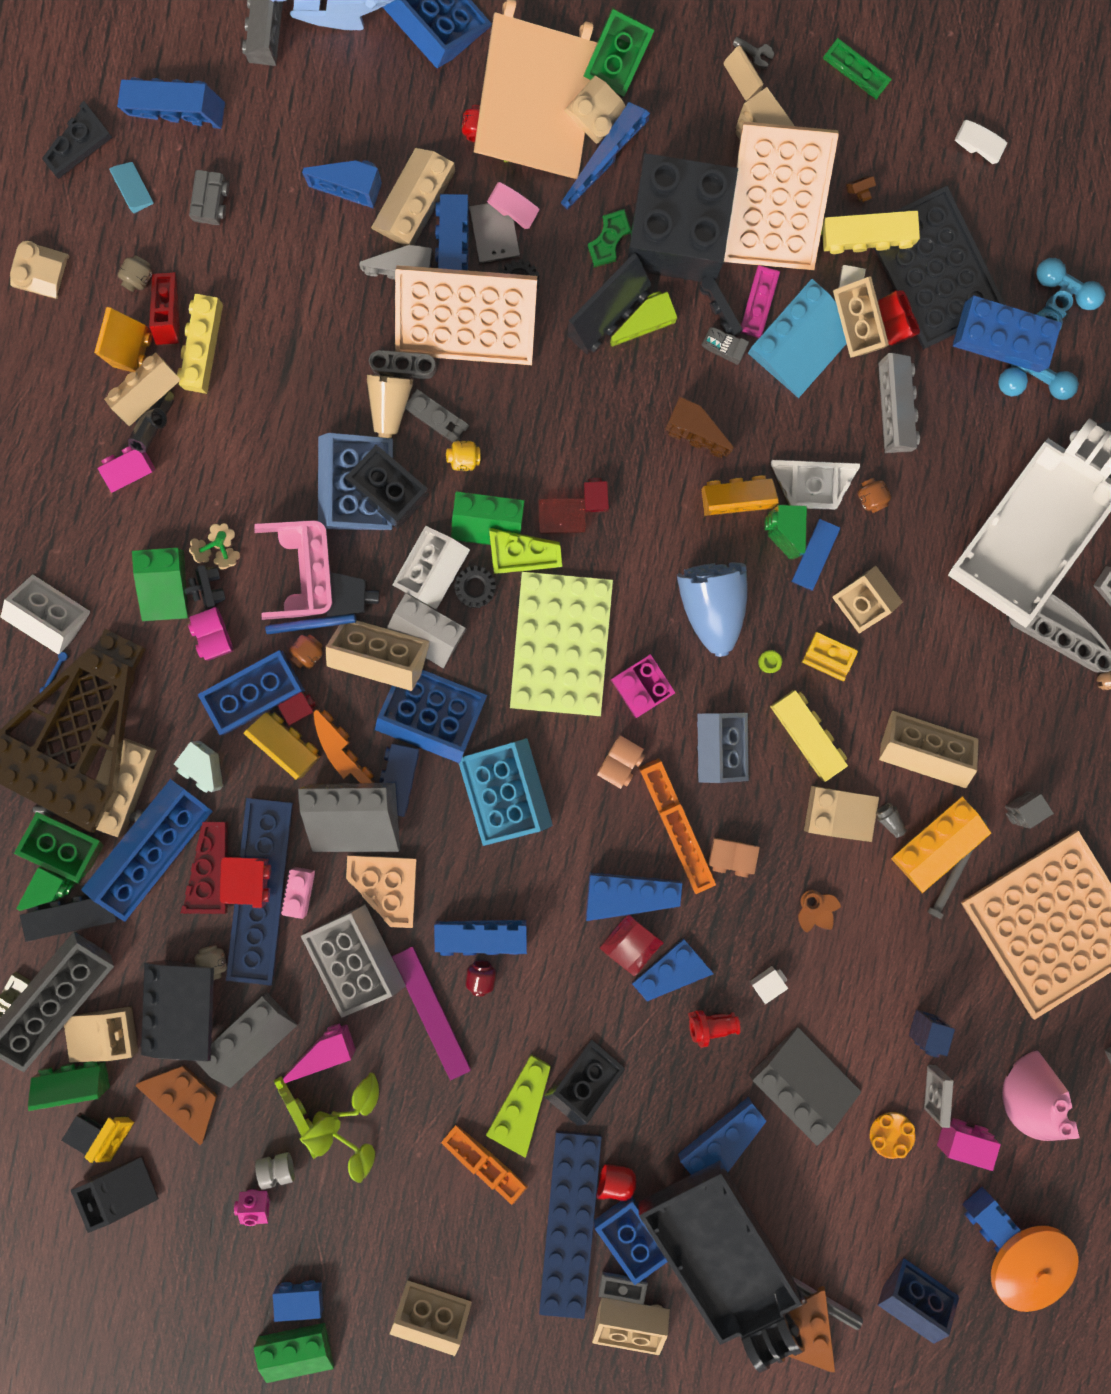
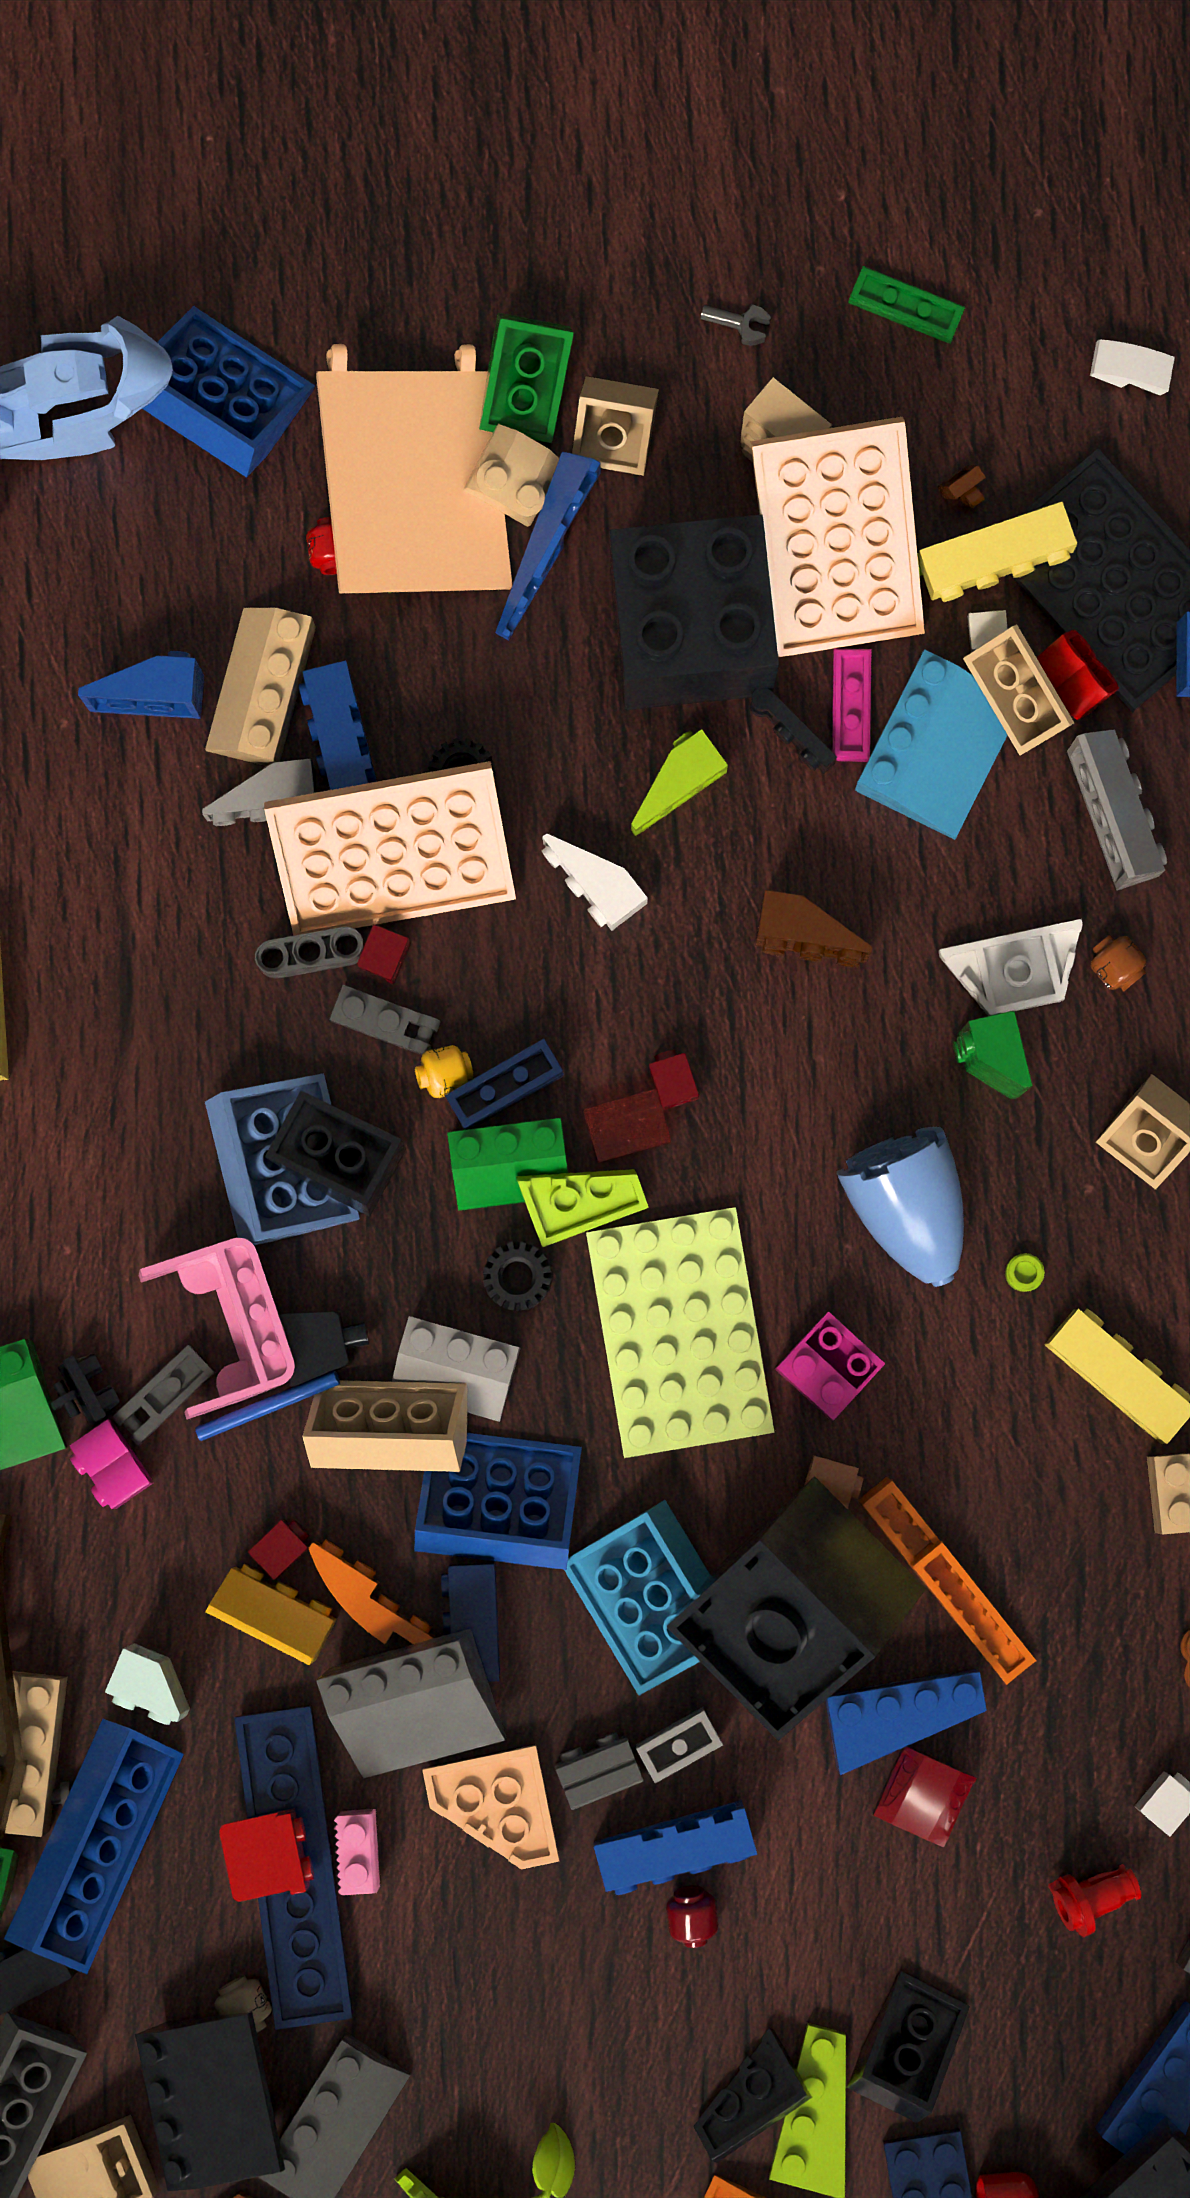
camera: 10 degrees left, 5 degrees down
dark red wing [180,821,228,914] -> none
tan plant [189,523,240,569] -> none
blue brick [198,650,305,735] -> none
dark pink slope [283,1023,356,1083] -> none
dark orange head [289,634,323,669] -> none
light grey slope [301,905,406,1018] -> none
tan cone [367,375,413,438] -> none
white slope [392,526,470,609] -> none
magenta tile [392,946,471,1081] -> none
light grey container [469,203,520,264] -> none
bright pink slope [487,182,540,229] -> none
black slope [568,253,651,355] -> none
green tile [588,209,631,268] -> none
blue wing [632,938,713,1001] -> none
sand blue slope [697,713,749,783] -> none
dark grey leg [702,327,749,365] -> none
light orange slope [702,476,779,516] -> none
nougat brick [708,837,760,877] -> none
tan slope [724,45,764,101] -> none
blue tile [791,519,840,591] -> none
yellow plate [802,632,858,681] -> none
none -> dark grey plate [112,1345,216,1446]
none -> dark red panel [357,924,411,985]
none -> dark blue brick [445,1039,564,1130]
none -> white slope [541,834,648,931]
none -> dark grey brick [555,1732,644,1810]
none -> tan slope [572,376,659,476]
none -> light grey brick [636,1707,723,1783]
none -> black piece [667,1476,926,1741]
none -> black wing [693,2028,812,2163]

